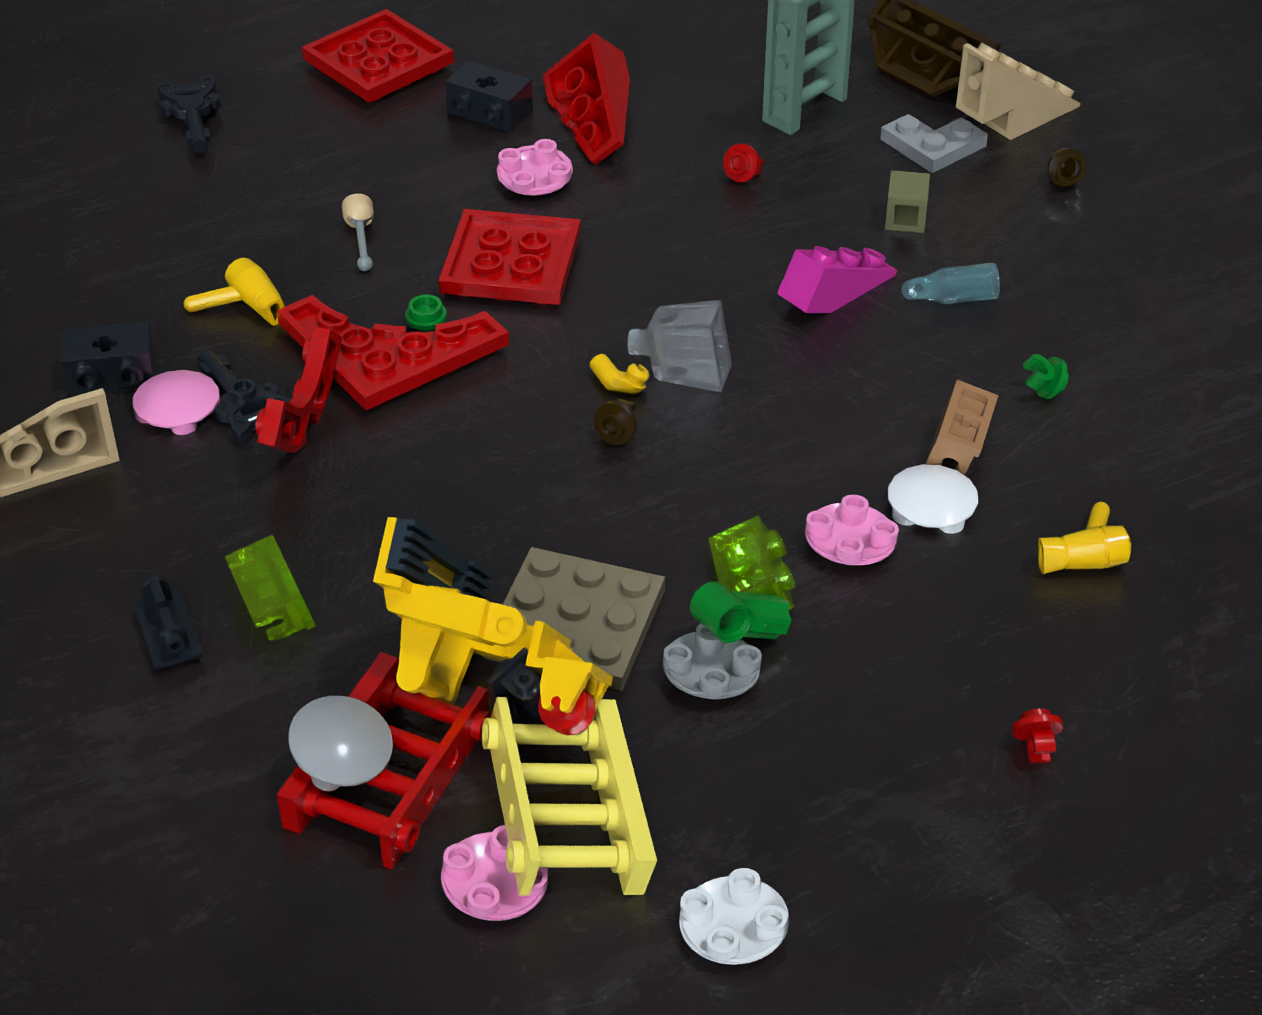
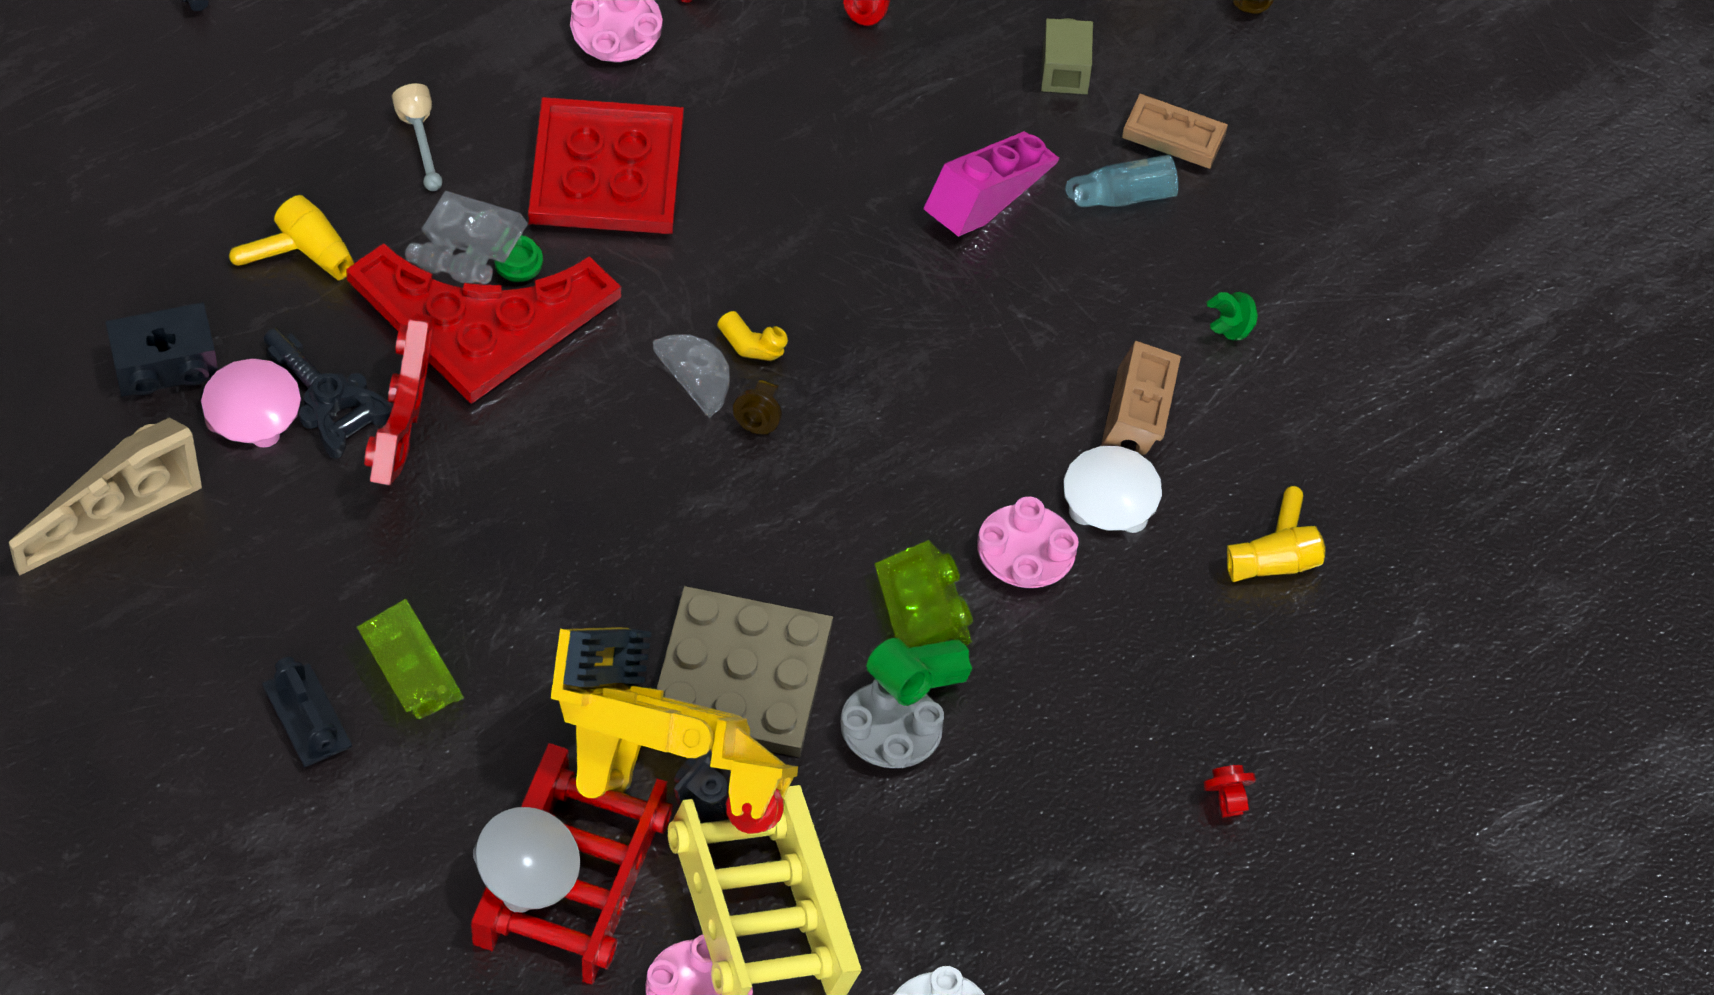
camera: 10 degrees left, 15 degrees up
clear torso [628,300,732,392] -> none
none -> clear plate [405,191,528,284]
none -> clear plate [653,334,730,418]
none -> medium nougat plate [1122,94,1228,169]

